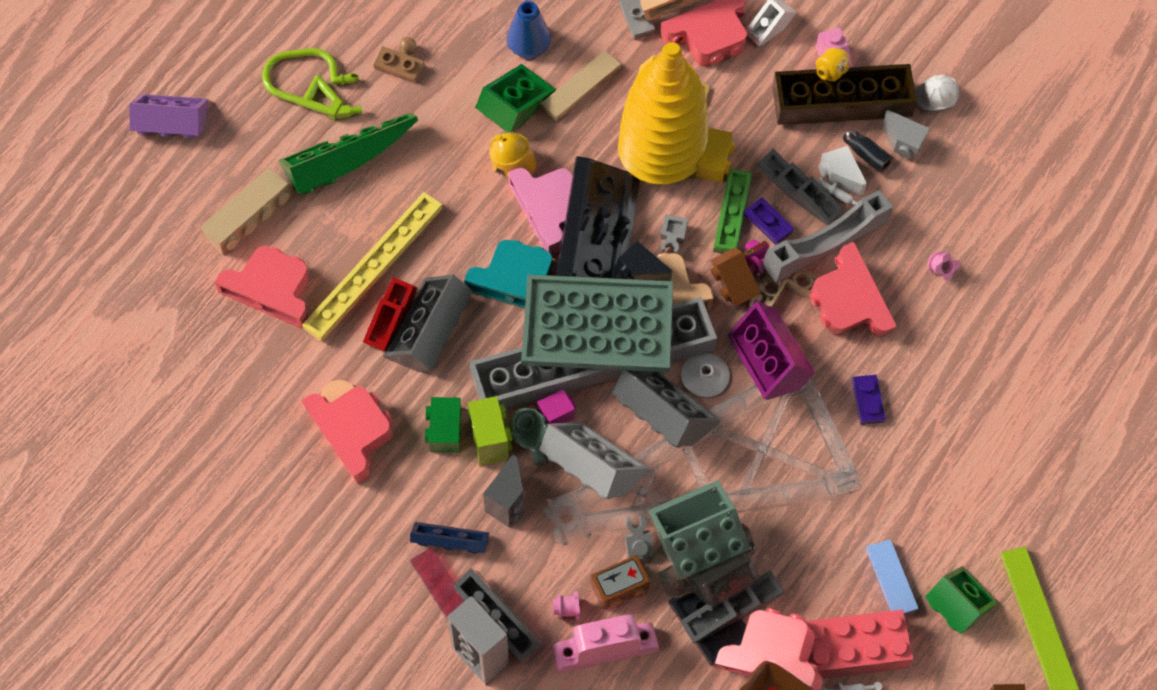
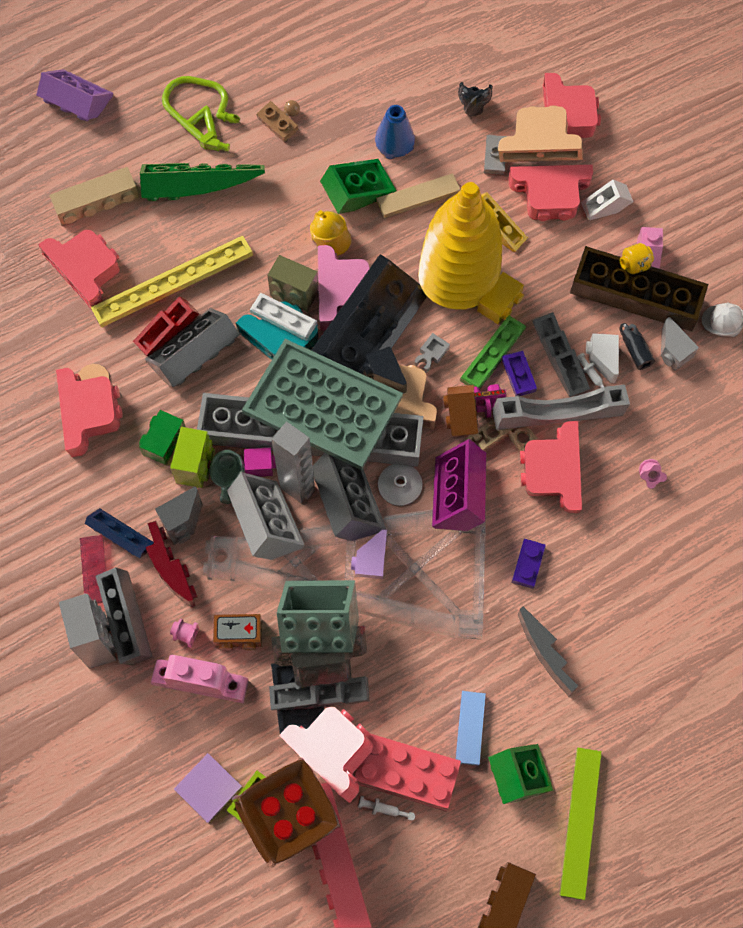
camera: 25 degrees right, 5 degrees up
light grey plate [624,514,654,560] -> none
none -> dark red slope [146,521,198,607]
none -> white tile [250,293,317,341]
none -> olive brick [267,255,319,312]
none -> light grey brick [271,421,315,503]
none -> lavender slope [351,530,387,579]
none -> dark grey slope [518,606,578,697]

